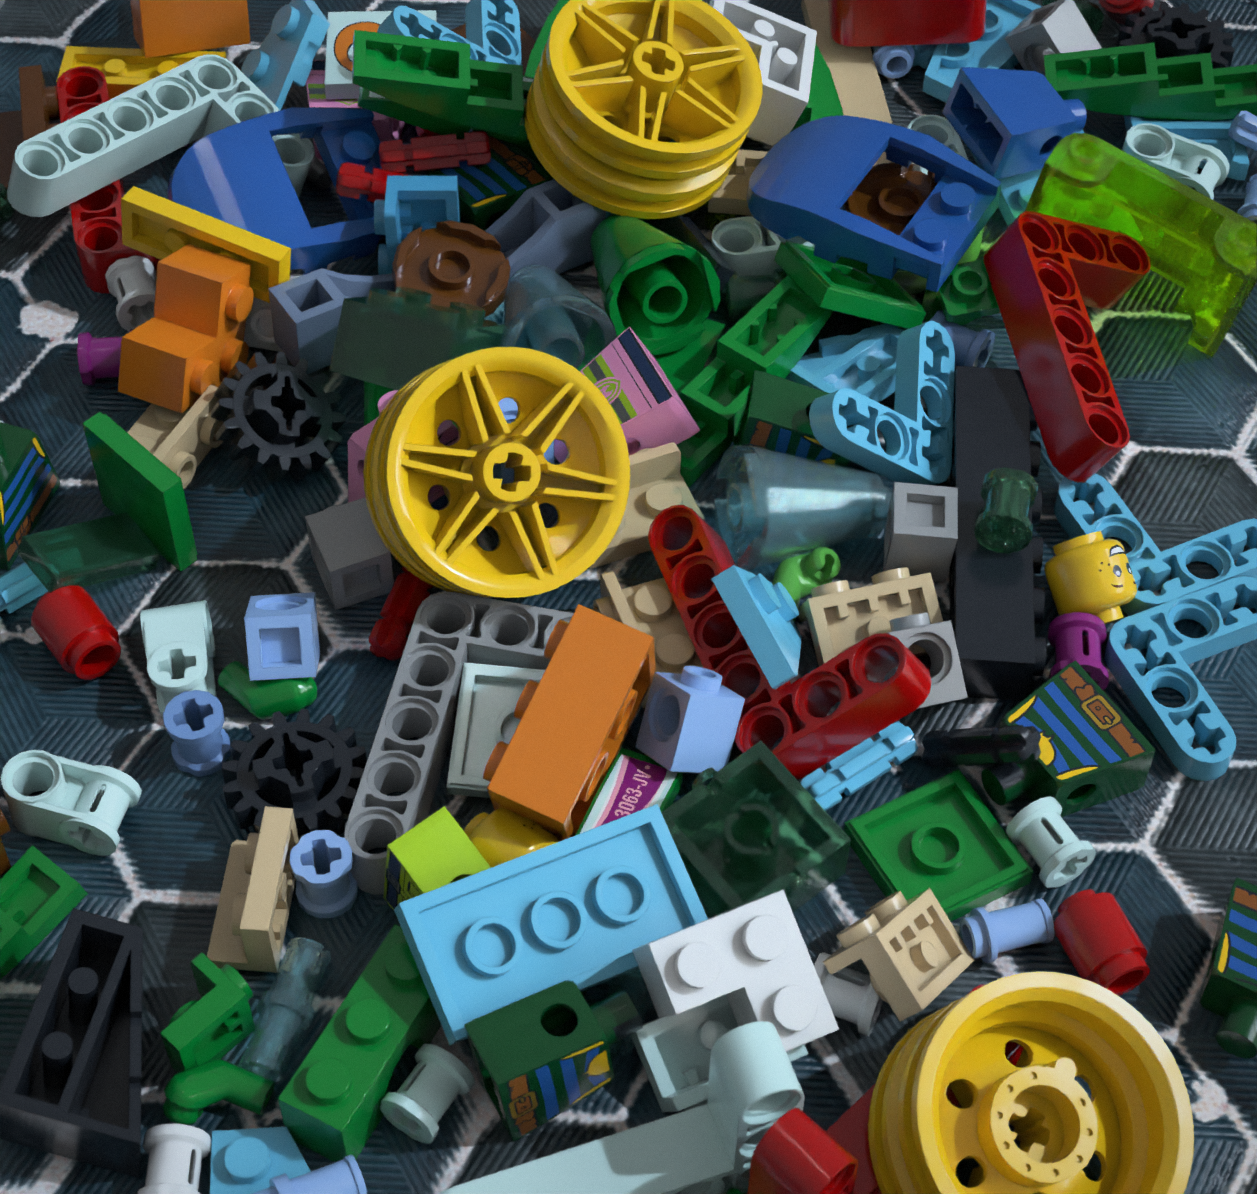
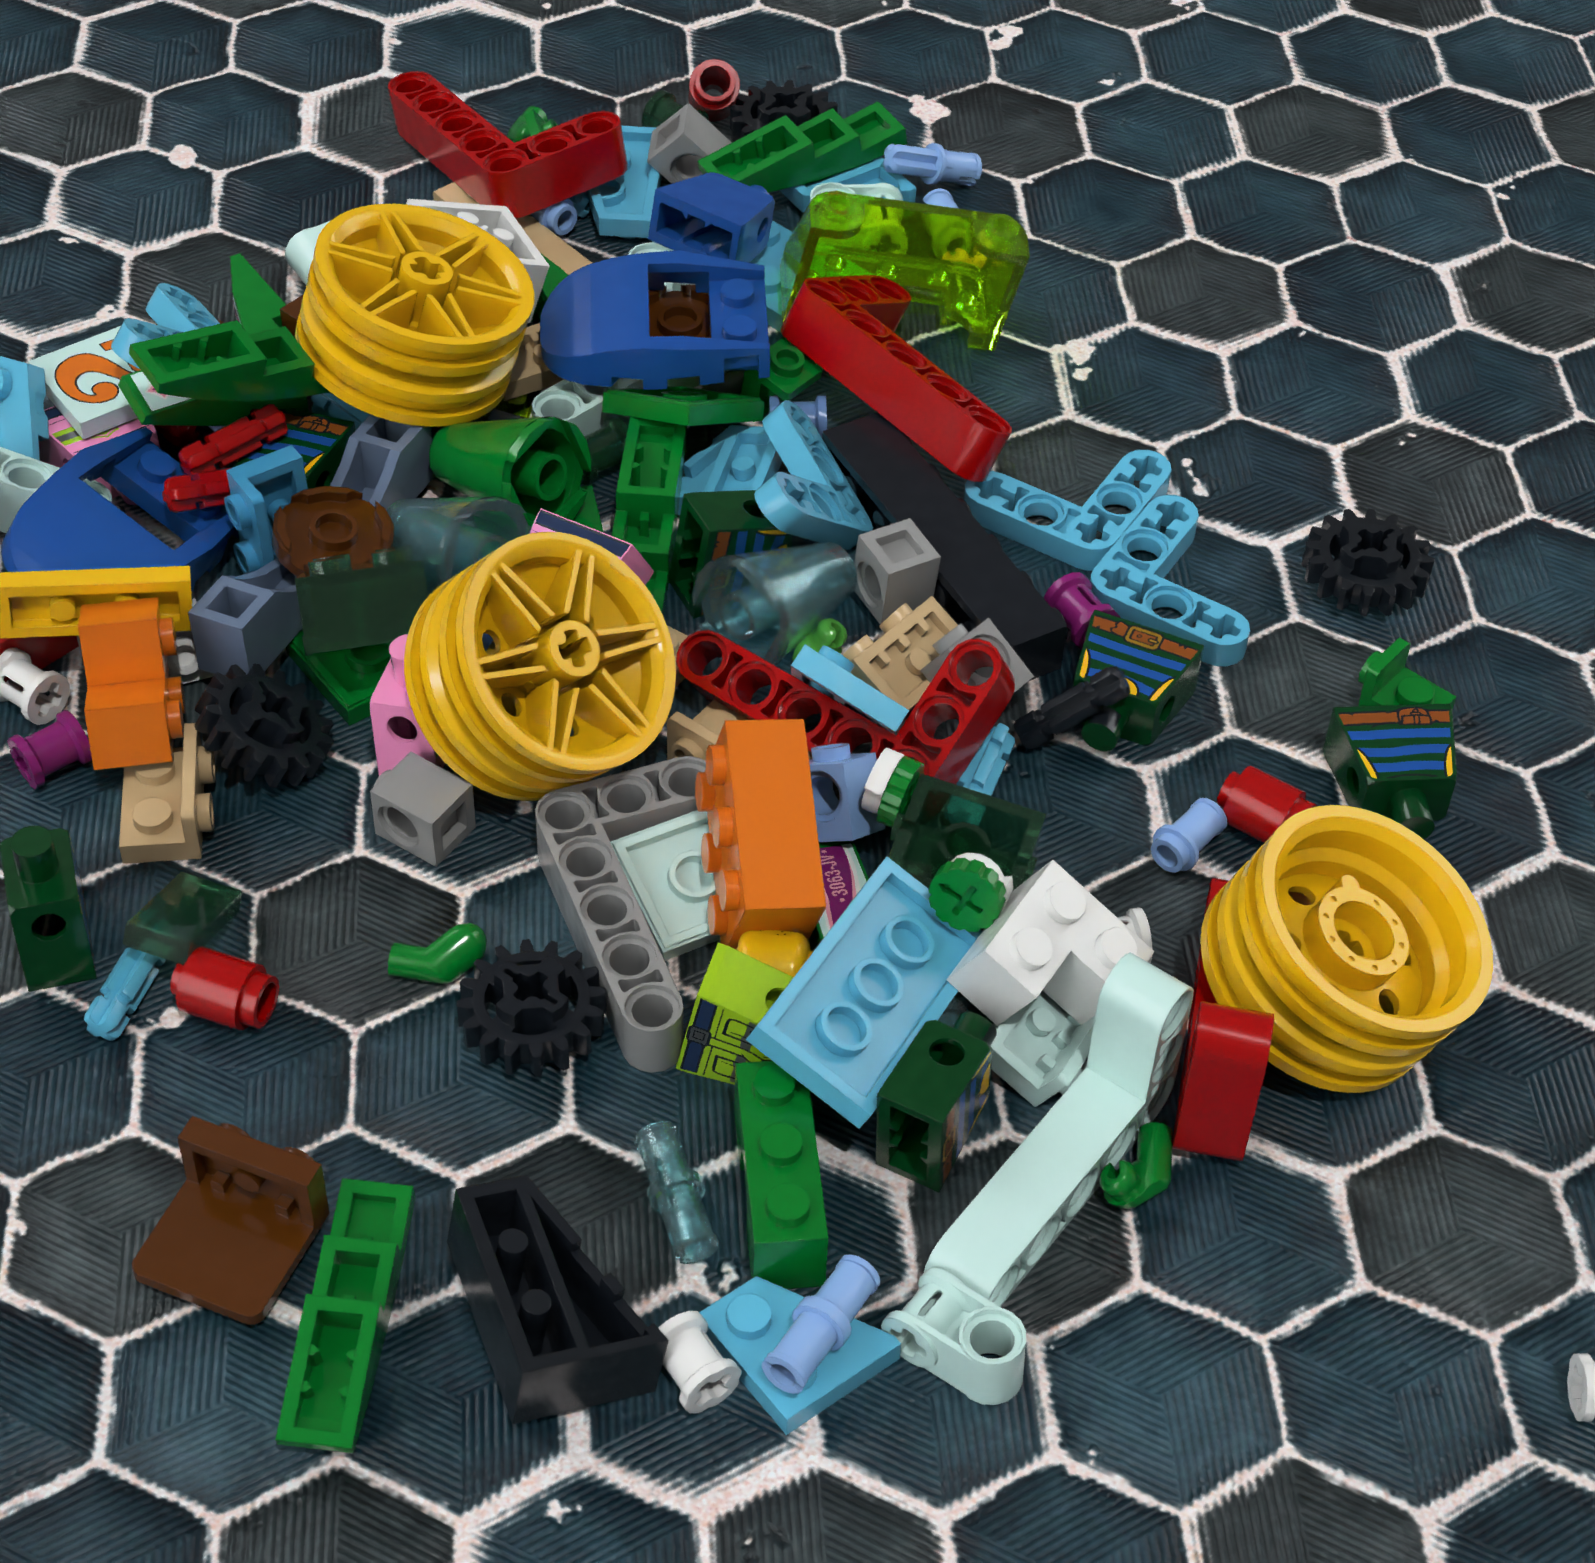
camera: 35 degrees left, 5 degrees down
light aqua piece [1,750,142,856] -> none
green tile [82,412,197,572] -> none
light aqua piece [140,600,217,718] -> none
green bracket [160,952,256,1073] -> none
green arm [162,1059,276,1125] -> none
medium blue bush [163,690,231,777] -> none
tan bracket [207,806,299,973] -> none
light blue brick [244,592,320,681] -> none
light blue bush [289,830,358,919] -> none
red axle [369,566,433,661] -> none
light aqua bush [380,1044,475,1144] -> none
tan bracket [823,888,974,1021] -> none
green tile [843,769,1033,922] -> none
clear green bush [974,467,1038,553] -> none
light aqua bush [1006,796,1096,888] -> none
yellow head [1044,531,1137,625] -> none
none -> piece [861,747,925,830]
none -> green piece [928,853,1013,932]

